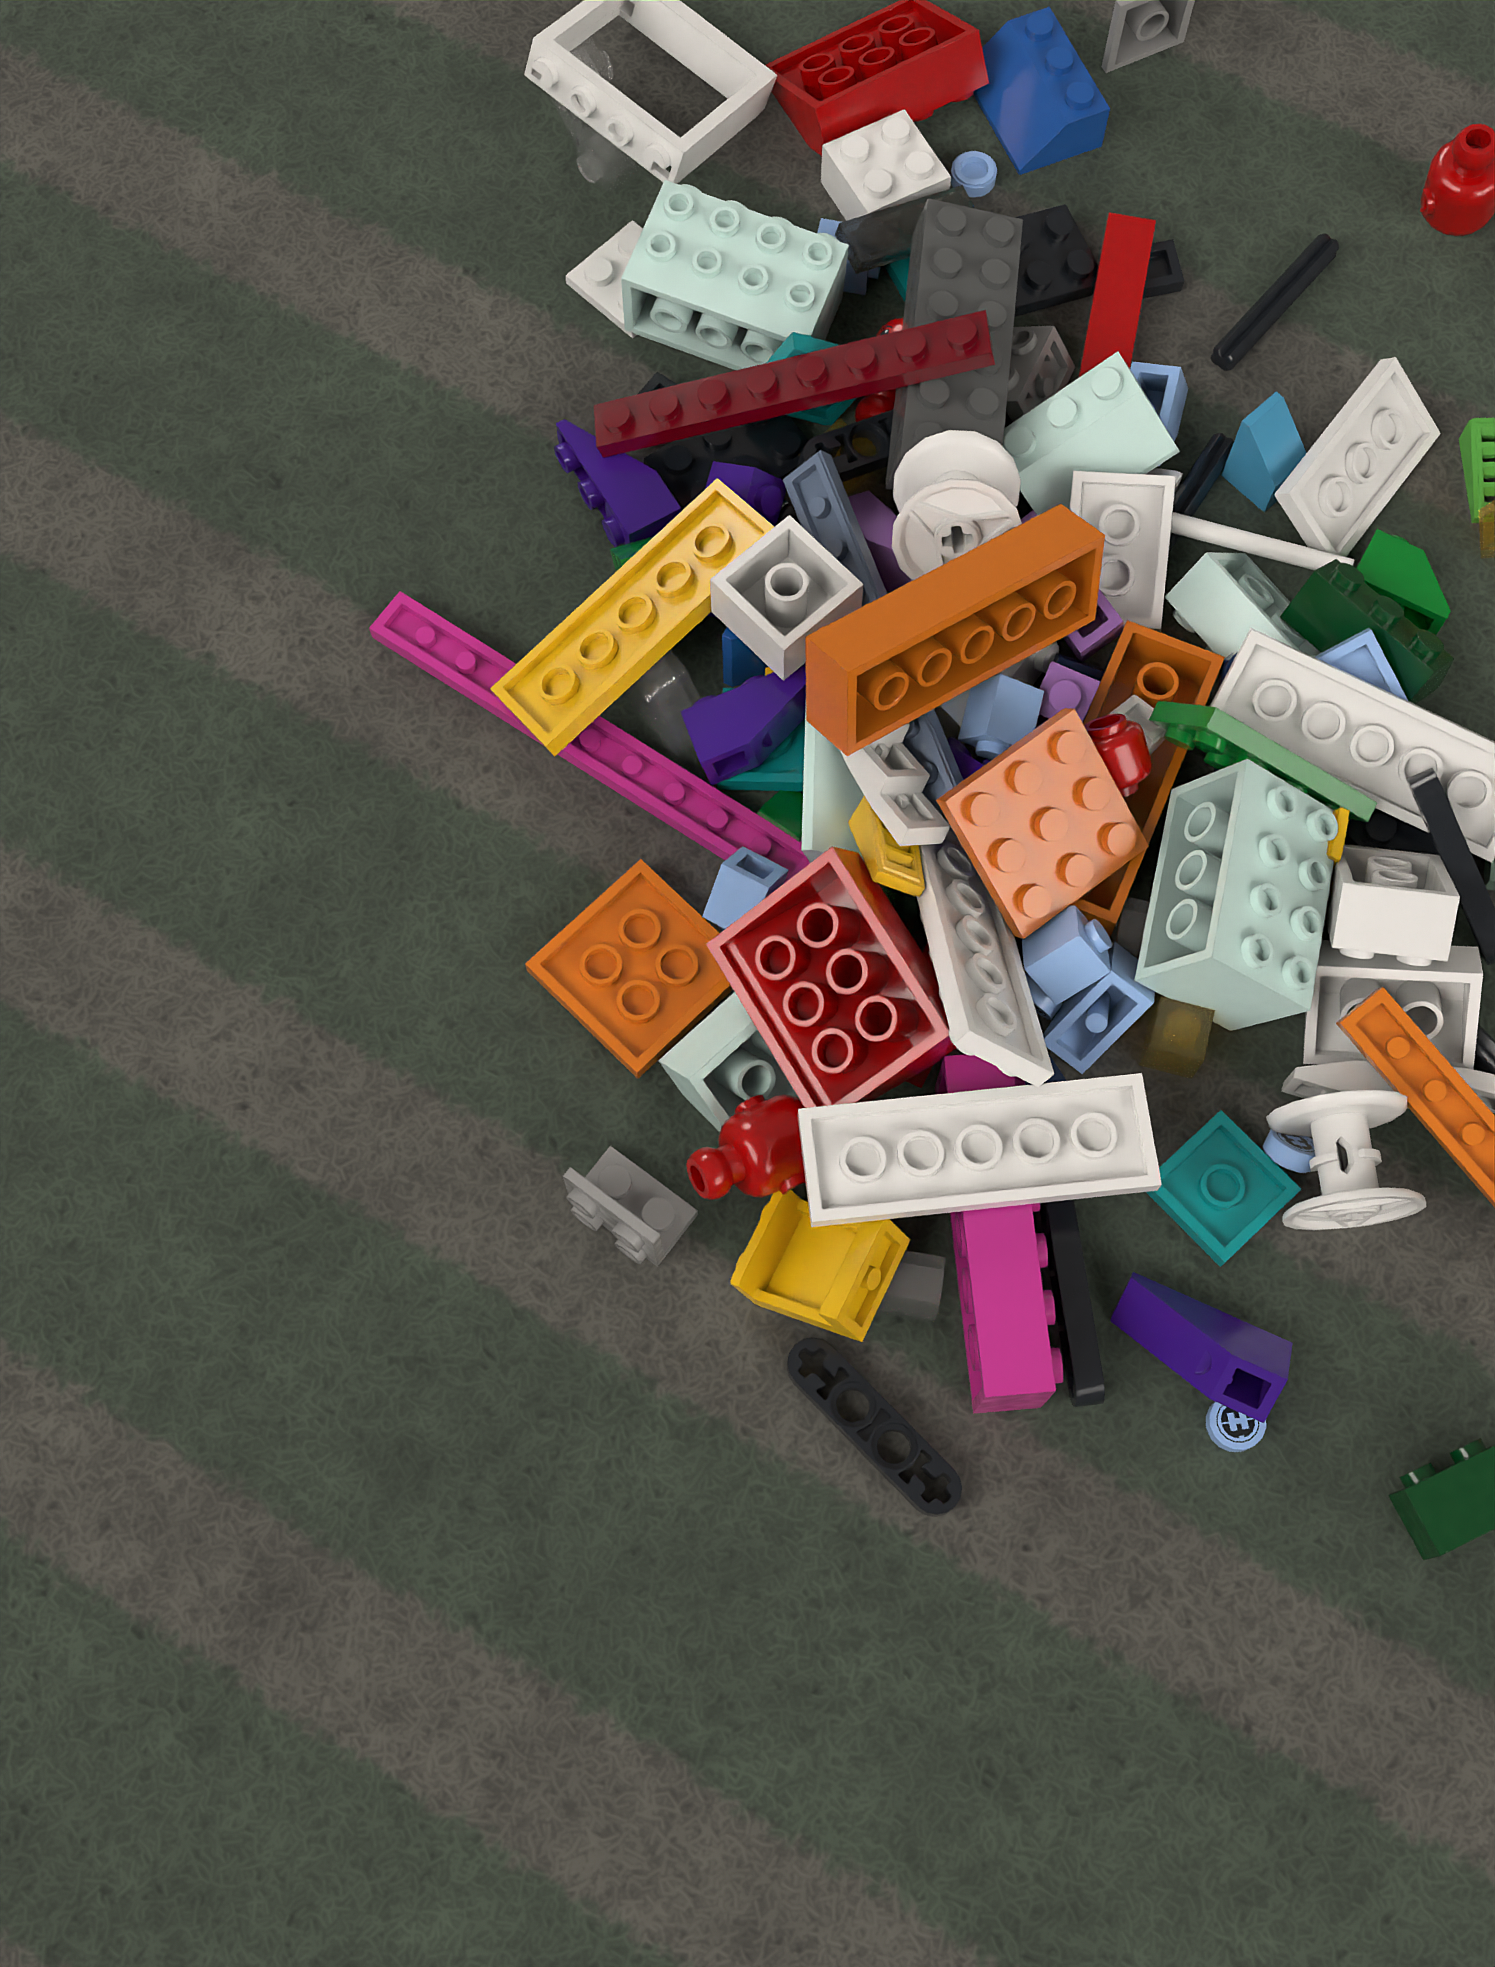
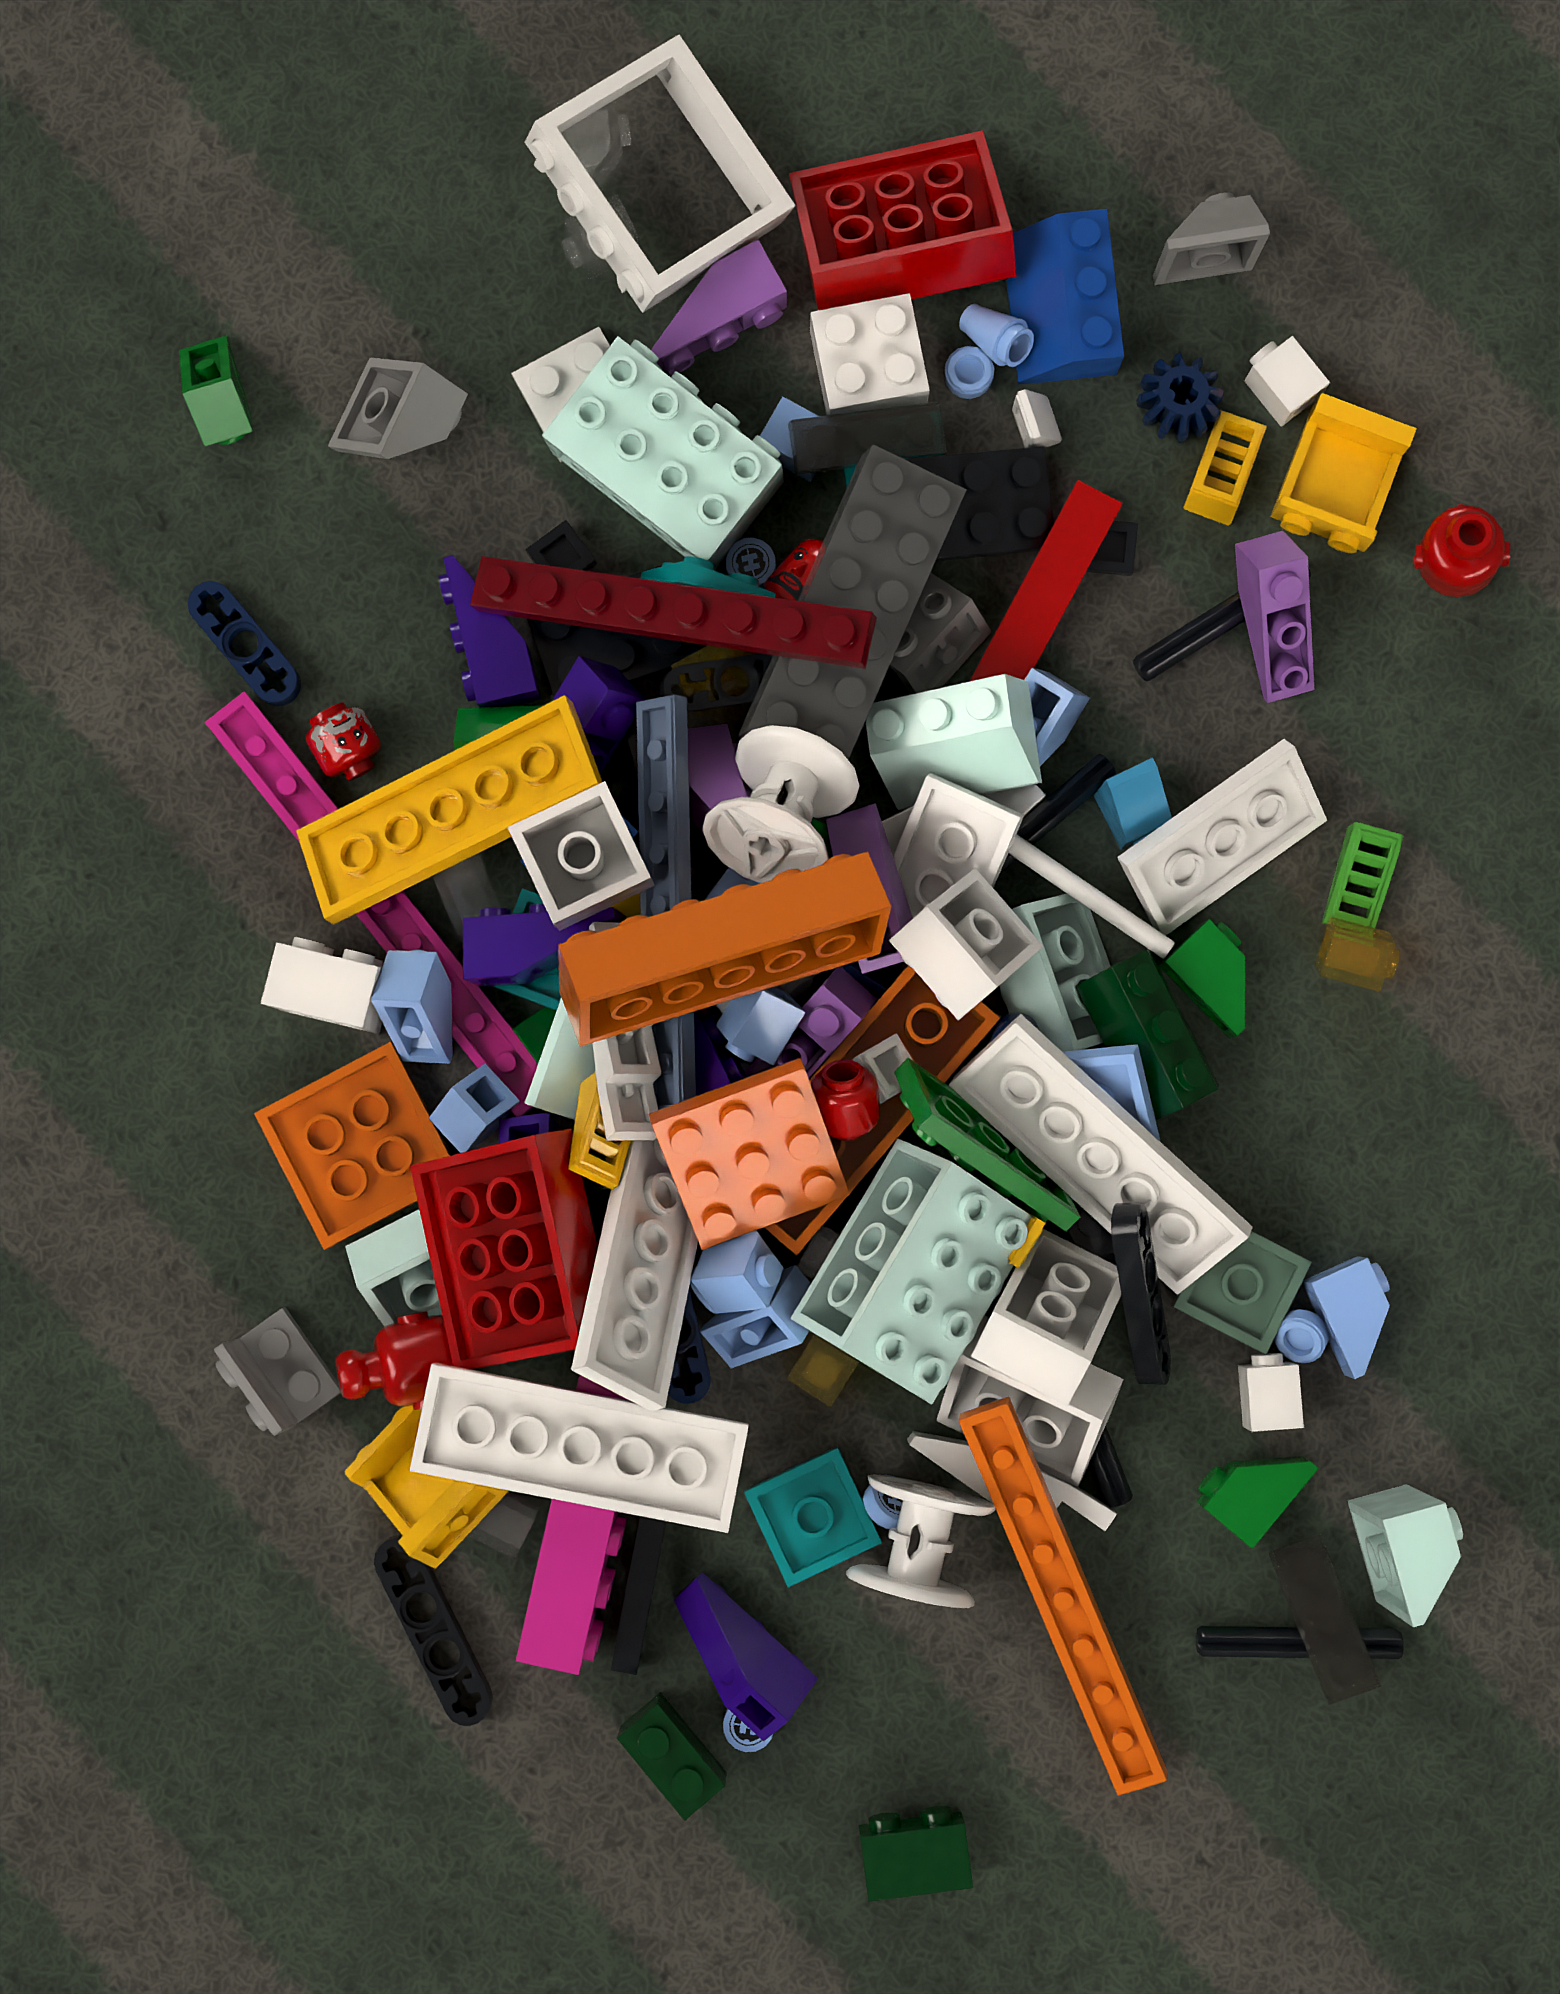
camera: 20 degrees right, 15 degrees up
none -> green slope [179,335,253,446]
none -> dark blue beam [188,581,301,706]
none -> white brick [261,937,383,1034]
none -> red head [306,702,381,781]
none -> light grey slope [328,358,468,459]
none -> light blue slope [371,949,453,1064]
none -> dark green brick [617,1692,727,1821]
none -> medium lavender slope [651,239,787,375]
none -> white brick [889,868,1044,1020]
none -> light blue cone [959,304,1034,367]
none -> white slope [1012,389,1062,448]
none -> dark blue gear [1136,352,1224,443]
none -> yellow slope [1184,410,1267,525]
none -> medium lavender slope [1235,531,1315,703]
none -> white brick [1245,336,1330,427]
none -> yellow panel [1270,393,1417,553]

